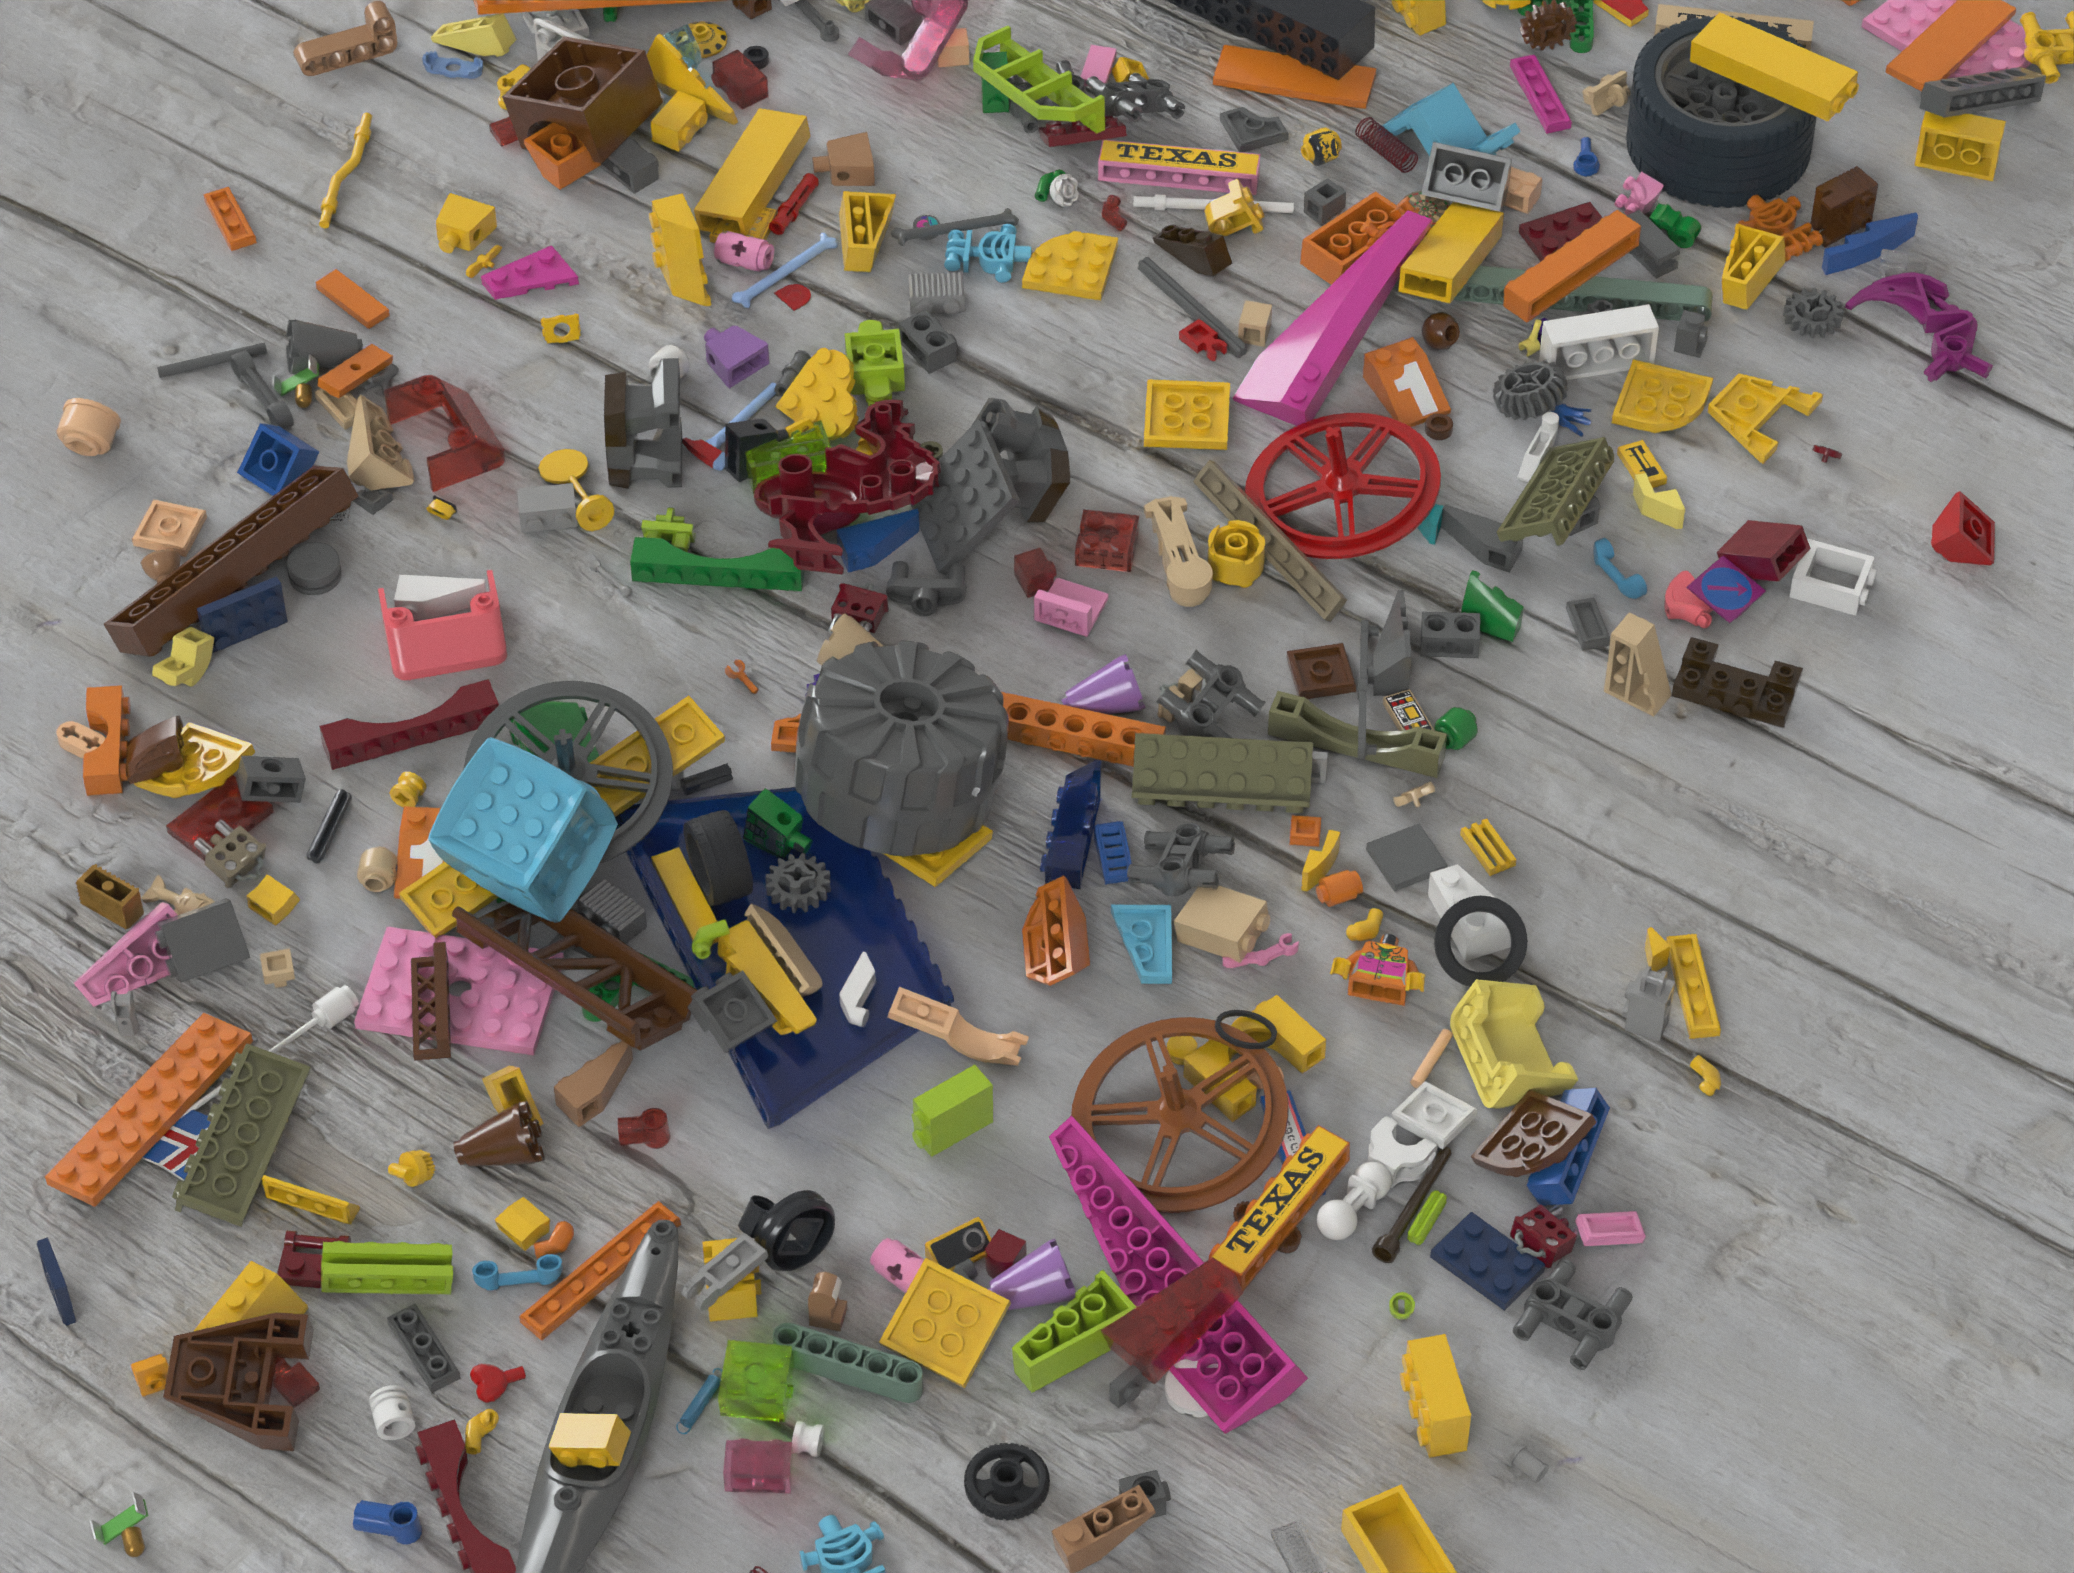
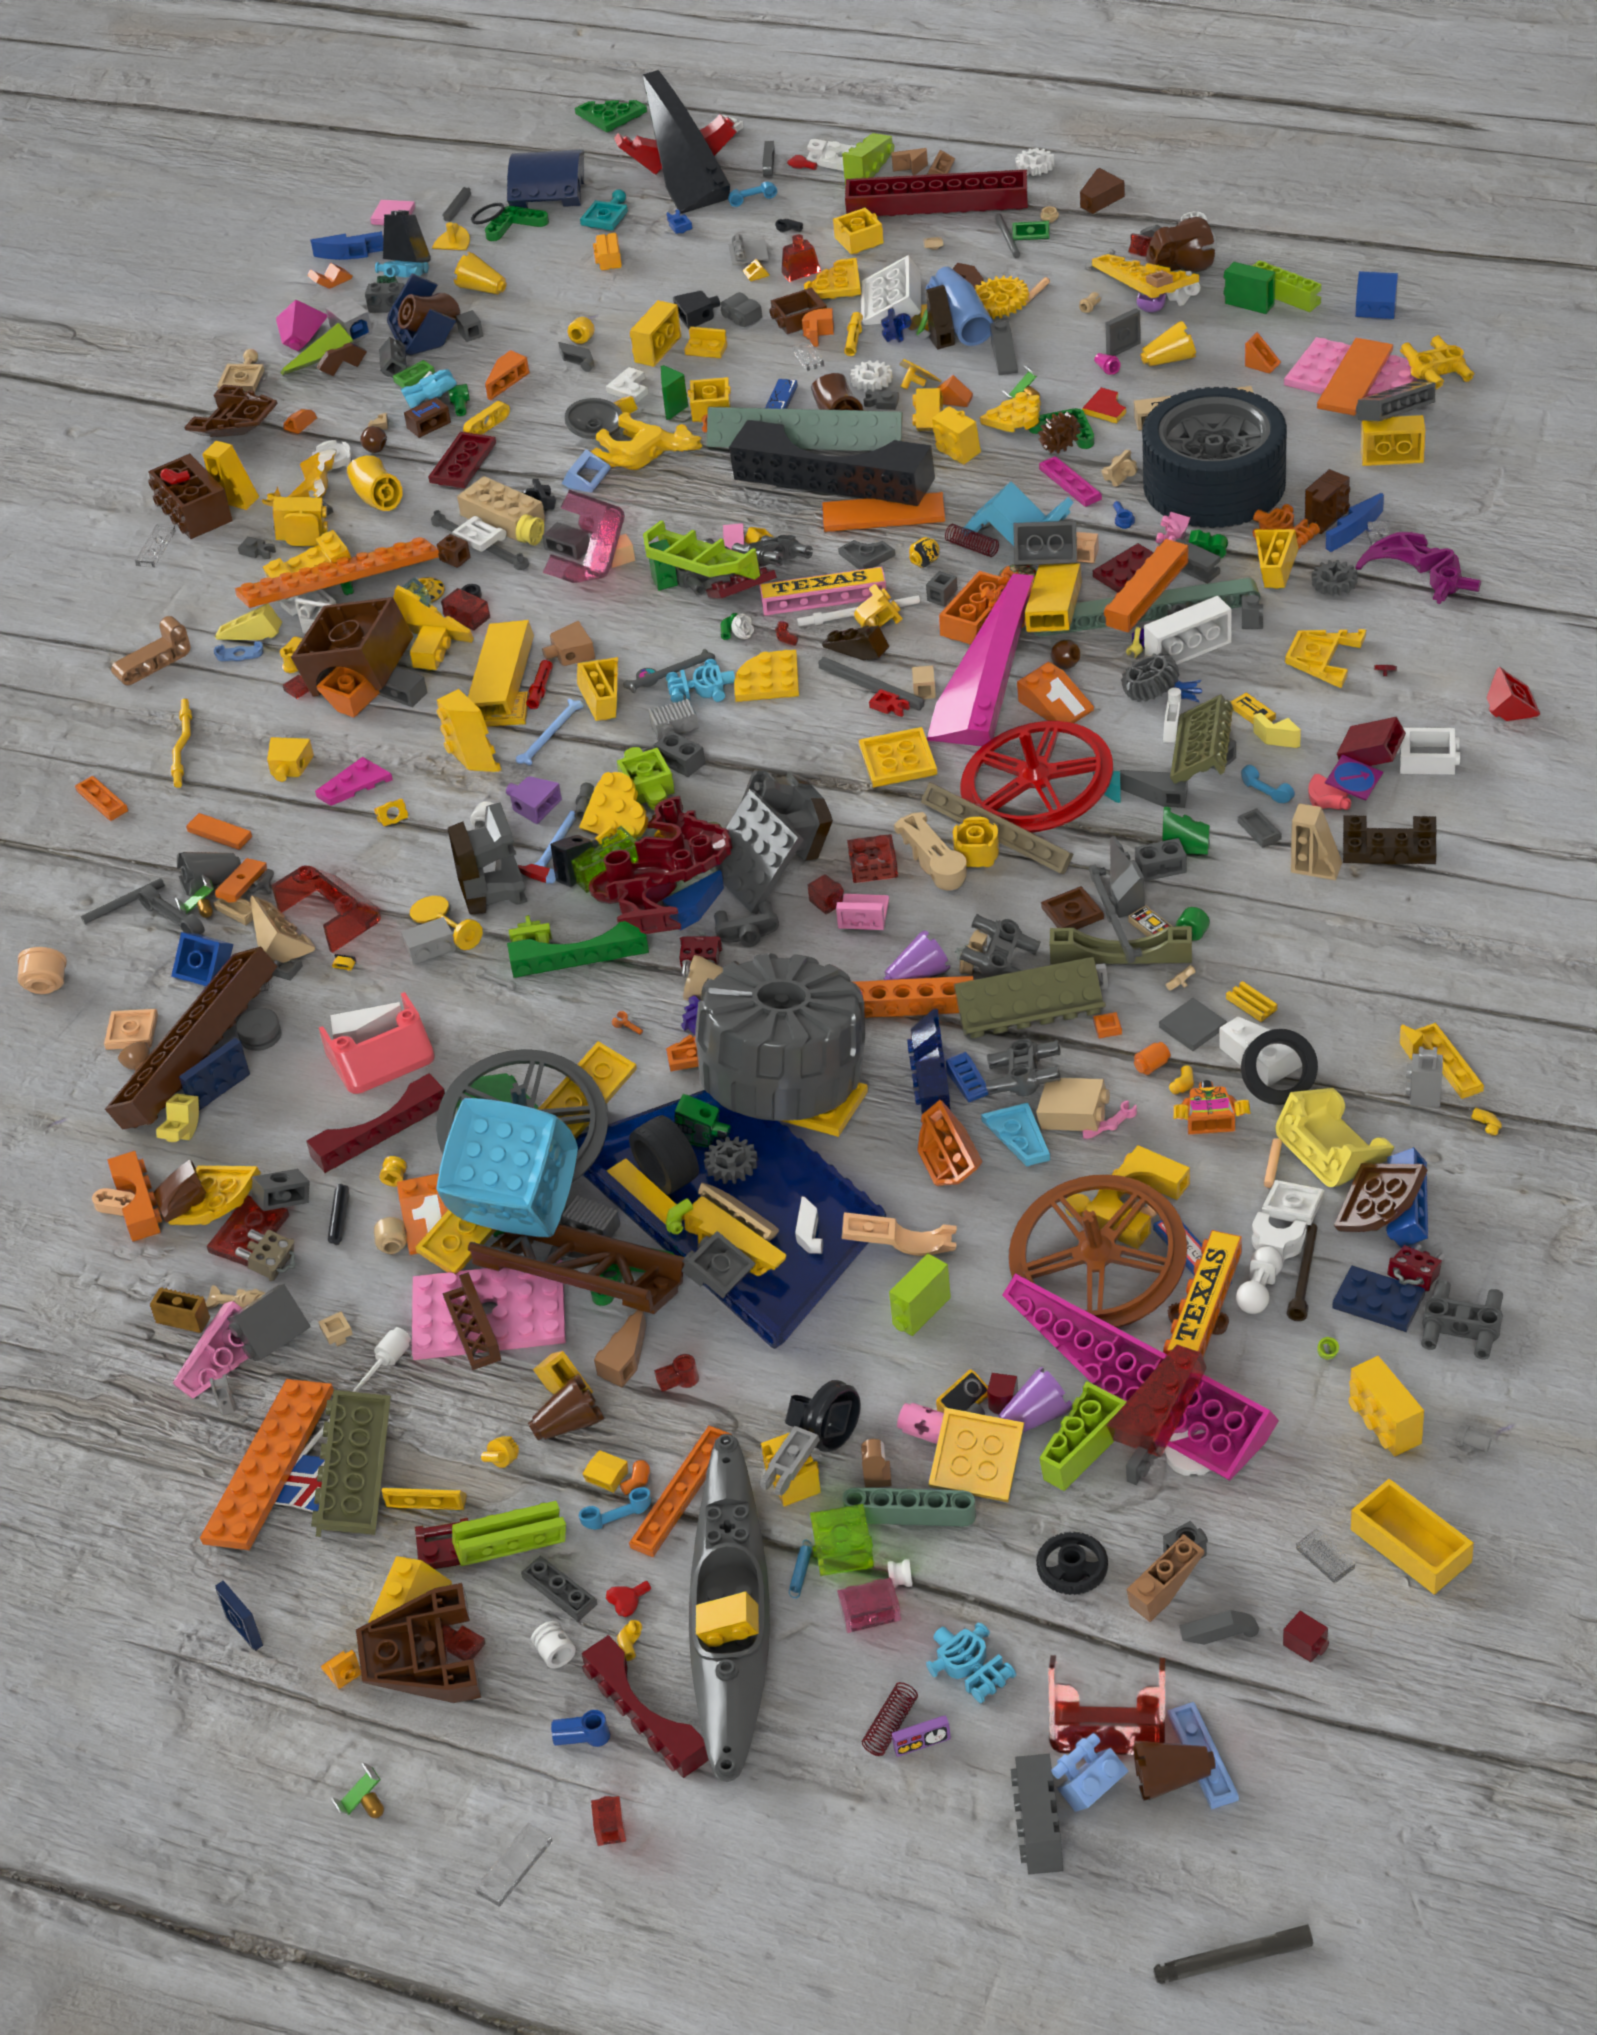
camera: 10 degrees left, 5 degrees down
yellow piece [246,874,300,926] -> none
yellow piece [466,245,502,278] -> none
black piece [680,763,733,796] -> none
bright pink piece [714,231,774,272] -> none
red piece [774,284,811,311] -> none
black piece [1215,1010,1277,1049] -> none
yellow slope [1301,830,1341,892] -> none
lime axle [1407,1190,1447,1245] -> none
reddish brown tile [1425,413,1453,440] -> none
bright pink tile [1575,1211,1646,1246] -> none
yellow plate [1611,359,1713,433] -> none
yellow brick [1690,12,1859,121] -> none

